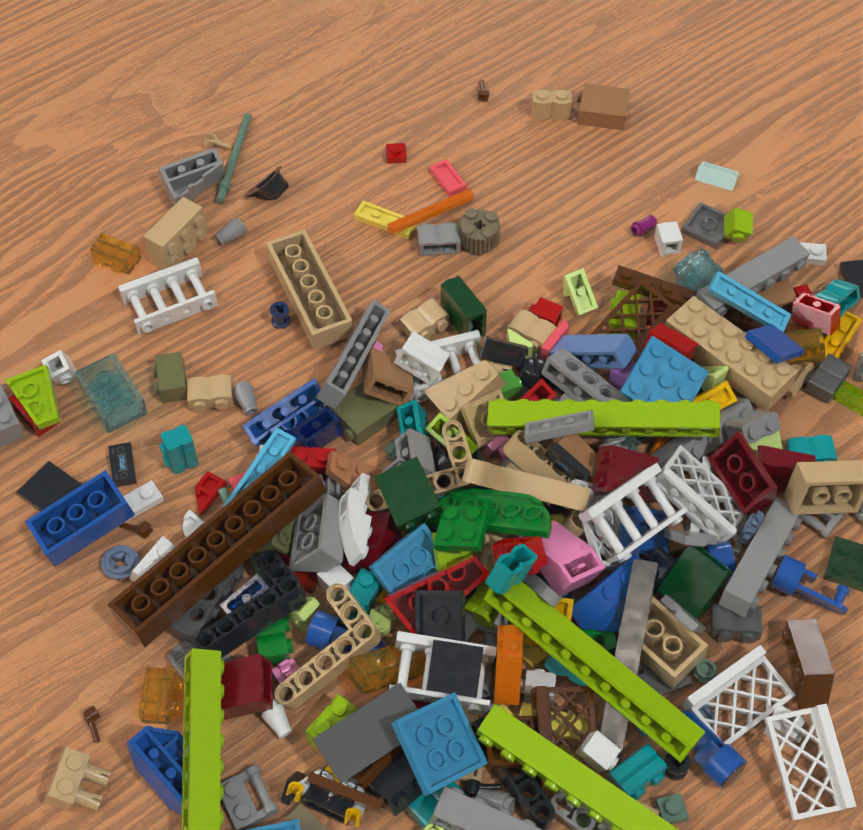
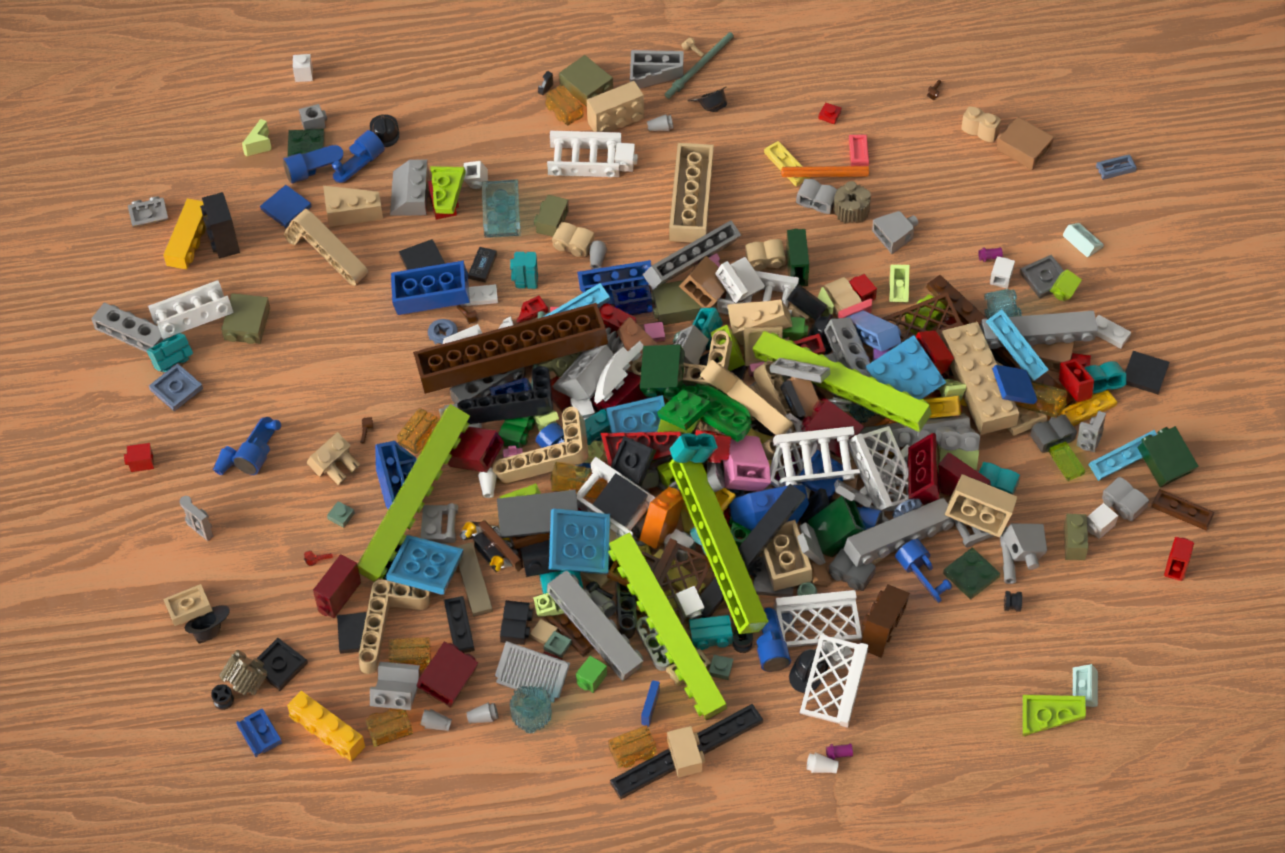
camera: 30 degrees right, 0 degrees up
dark blue bush [270,301,290,329] -> none
none -> black tile [538,71,553,95]
none -> olive brick [559,55,613,107]
none -> white brick [615,143,638,172]
none -> bright pink tile [644,322,665,342]
none -> black piece [789,648,829,693]
none -> light grey torso [872,211,919,254]
none -> sand blue tile [1096,154,1137,180]

